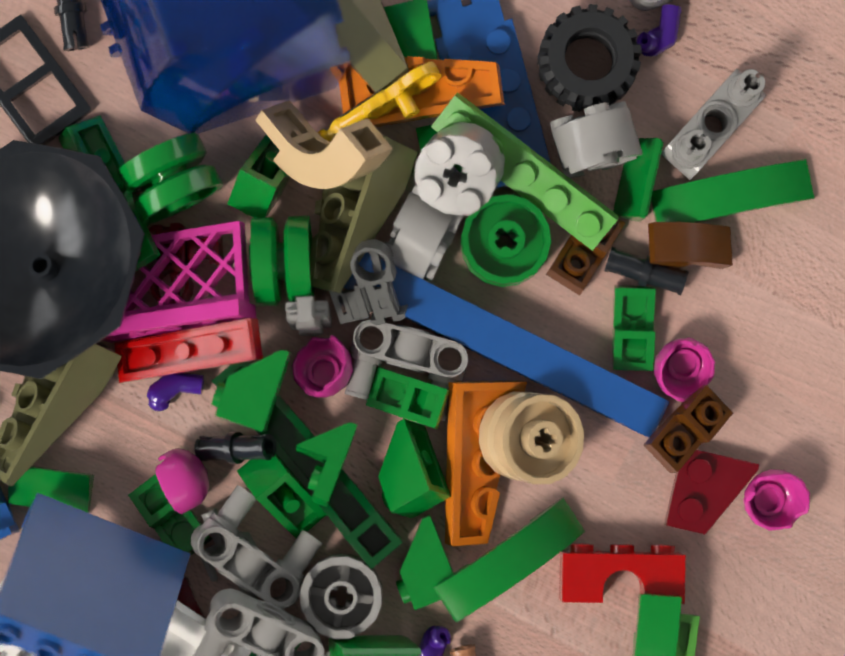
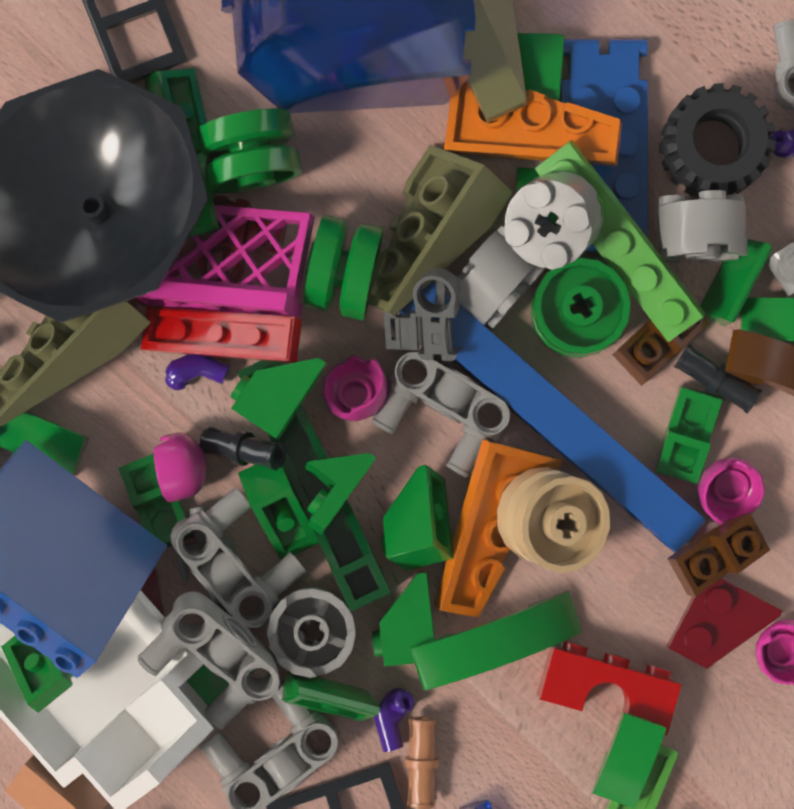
camera: 20 degrees right, 0 degrees up
green slope [227,134,290,218] -> none
tan arch [255,100,393,189] -> none
light grey hinge [286,297,332,336] -> none
yellow piece [317,61,441,142] -> none
green slope [366,367,450,429] -> none

